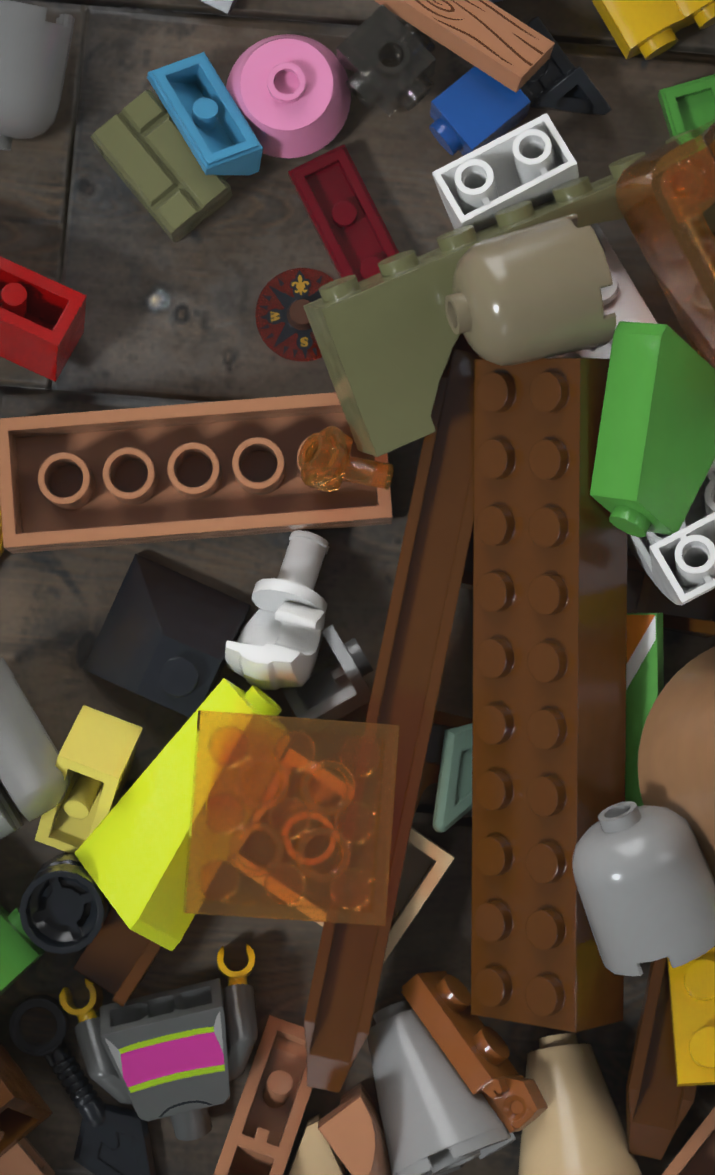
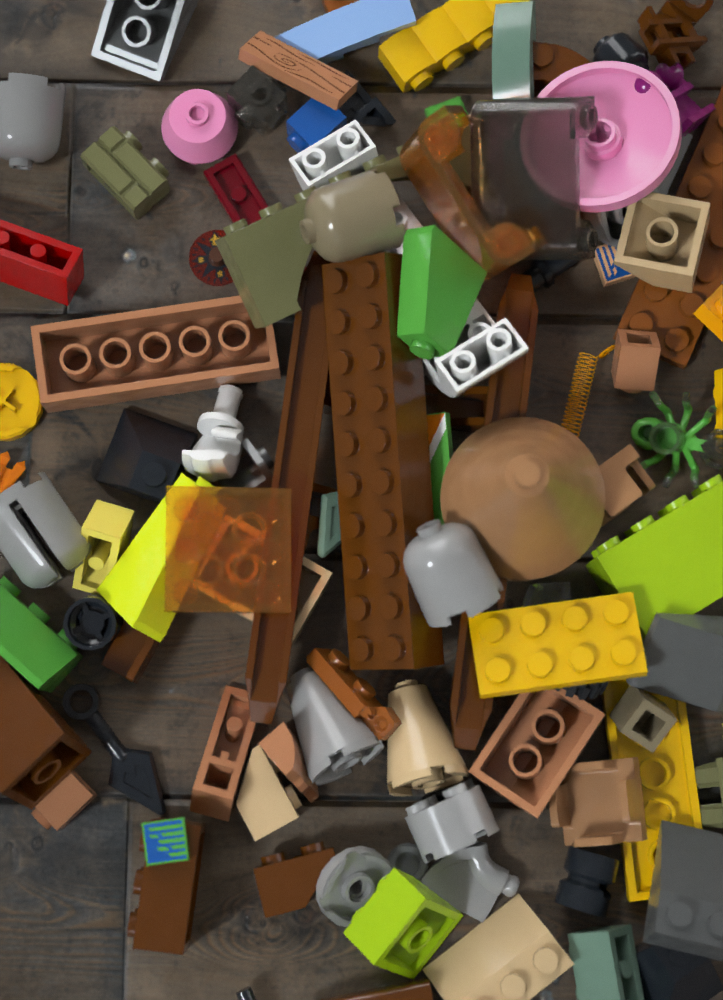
camera: 10 degrees left, 5 degrees down
dark grey torso [59,944,258,1141] -> none
dark azure slope [147,52,263,175] -> none
clear orange plate [298,426,393,492] -> none

